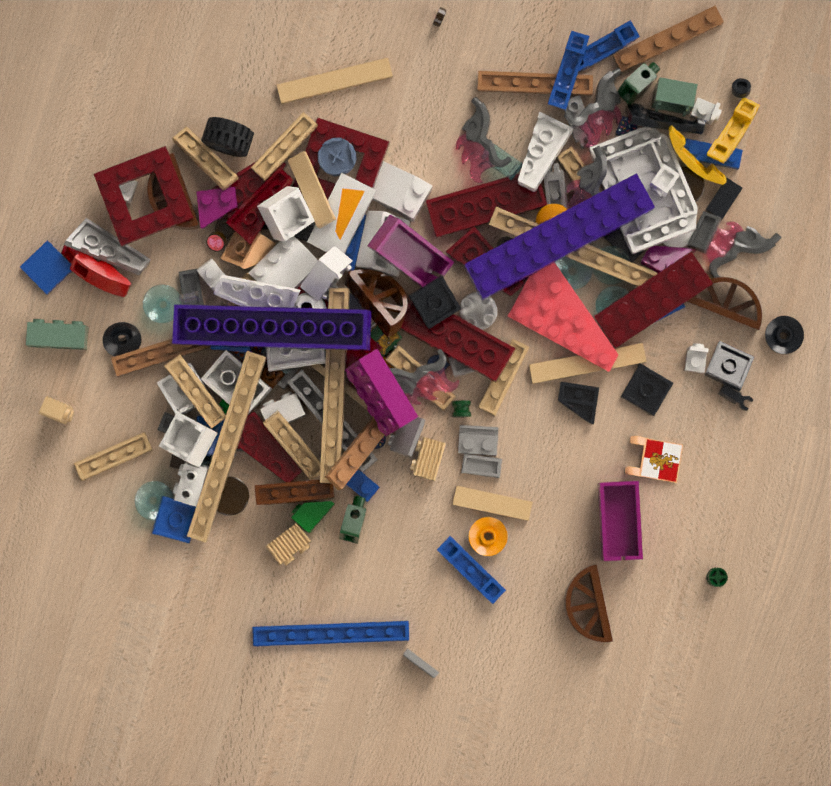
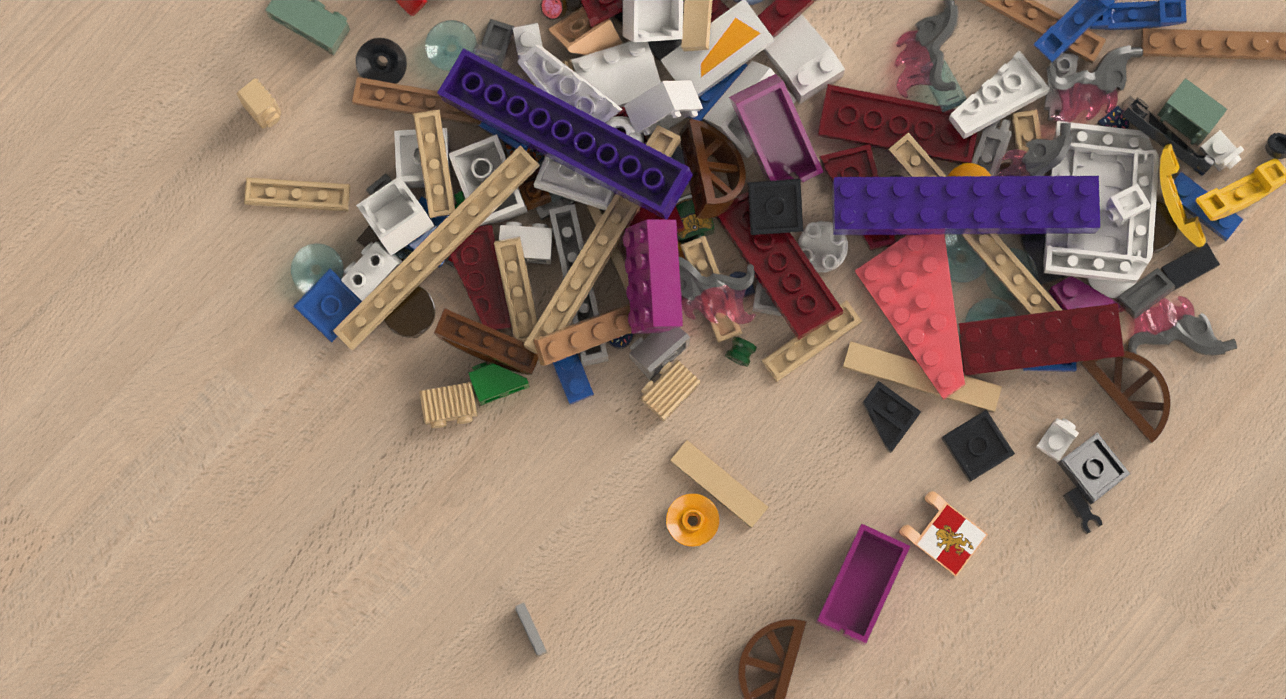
camera: 30 degrees right, 5 degrees down
blue tile [253,621,409,646] -> none
dark green torso [339,496,367,544] -> none
blue slope [437,536,506,604] -> none
light grey plate [458,425,499,456] -> none
light grey tile [461,454,502,478] -> none
dark green torso [618,62,660,105] -> none
black dish [765,316,804,354] -> none

